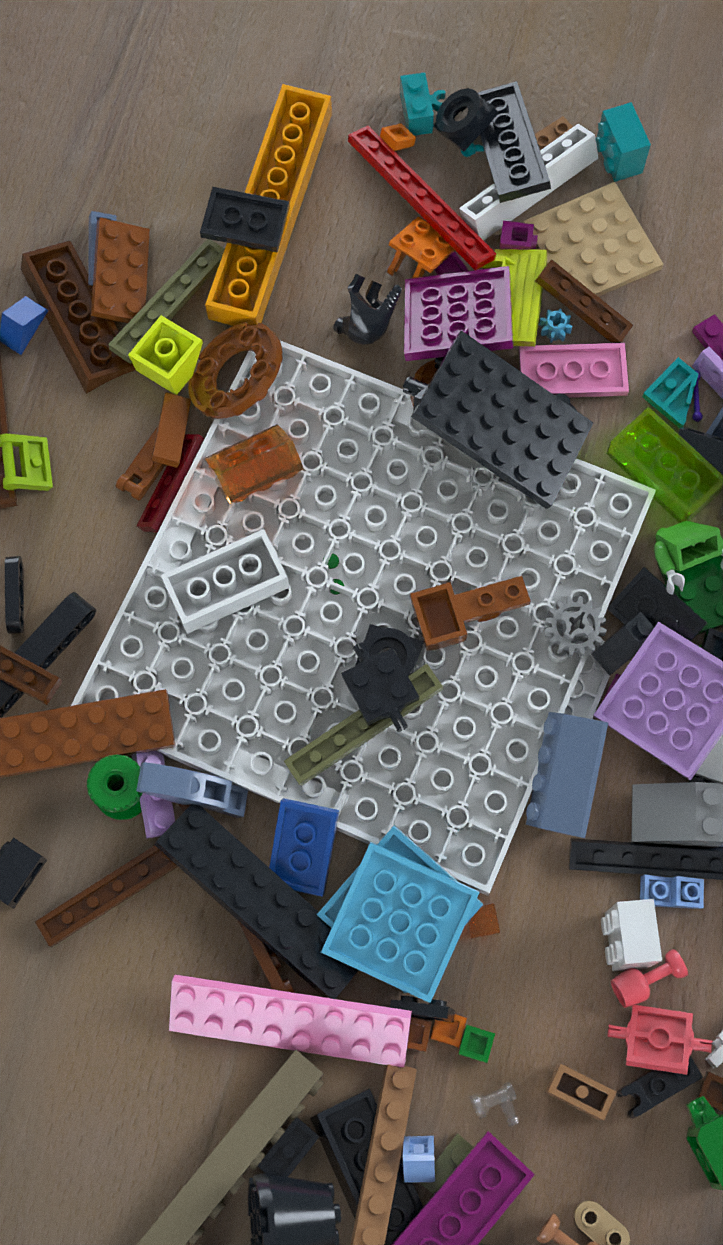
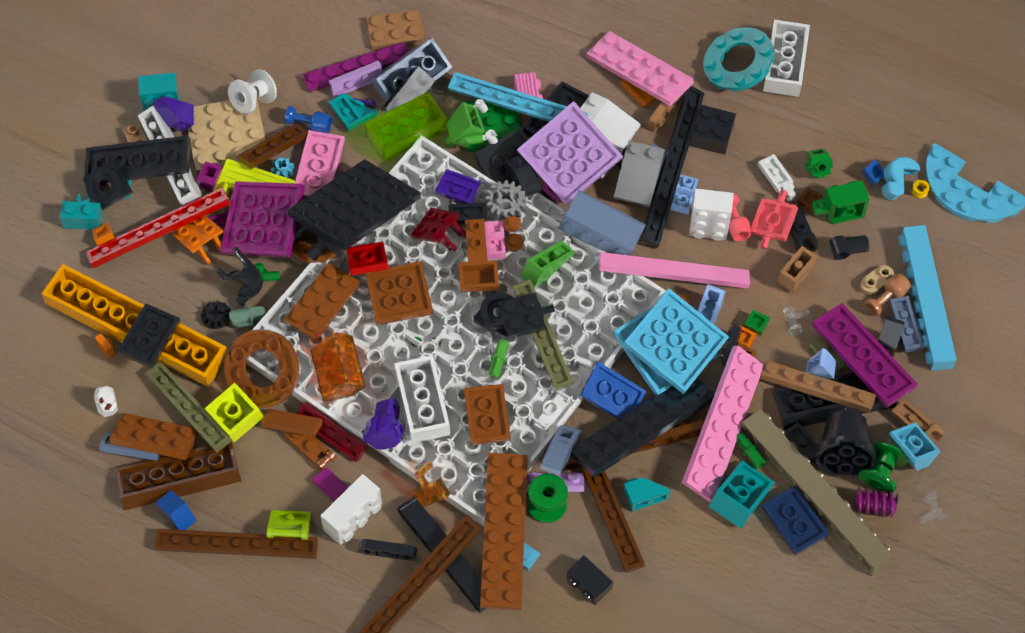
camera: 80 degrees left, 10 degrees down
none -> orange plate [94,333,115,359]
none -> white rock [94,386,118,417]
none -> dark purple slope [153,96,194,131]
none -> black gear [201,300,231,329]
none -> white hose [228,69,277,114]
none -> sand green arm [229,304,266,328]
none -> green arm [254,263,280,282]
none -> dark orange plate [284,263,360,342]
none -> blue piece [285,106,333,133]
none -> magenta tile [312,467,348,503]
none -> white brick [320,474,382,545]
none -> red plate [346,241,389,275]
none -> dark purple piece [363,398,404,450]
none -> dark orange plate [365,261,433,326]
none -> dark red plate [410,207,466,252]
none -> clear orange plate [411,461,451,507]
none -> dark purple plate [435,169,481,204]
none -> black plate [448,202,487,224]
none -> dark orange plate [464,384,511,445]
none -> bright pink slope [484,220,506,260]
none -> bright green axle [488,340,509,378]
none -> dark orange tile [503,216,521,232]
none -> reddish brown plate [505,233,524,252]
none -> bright green slope [520,240,575,288]
none -> medium azure plate [523,543,540,571]
none -> bright pink tile [599,252,750,289]
none -> teal slope [623,477,670,512]
none -> light blue slope [698,284,726,324]
none -> teal slope [708,461,775,529]
none -> green axle [736,433,766,470]
none -> dark blue plate [761,486,829,556]
none -> black piece [829,235,870,260]

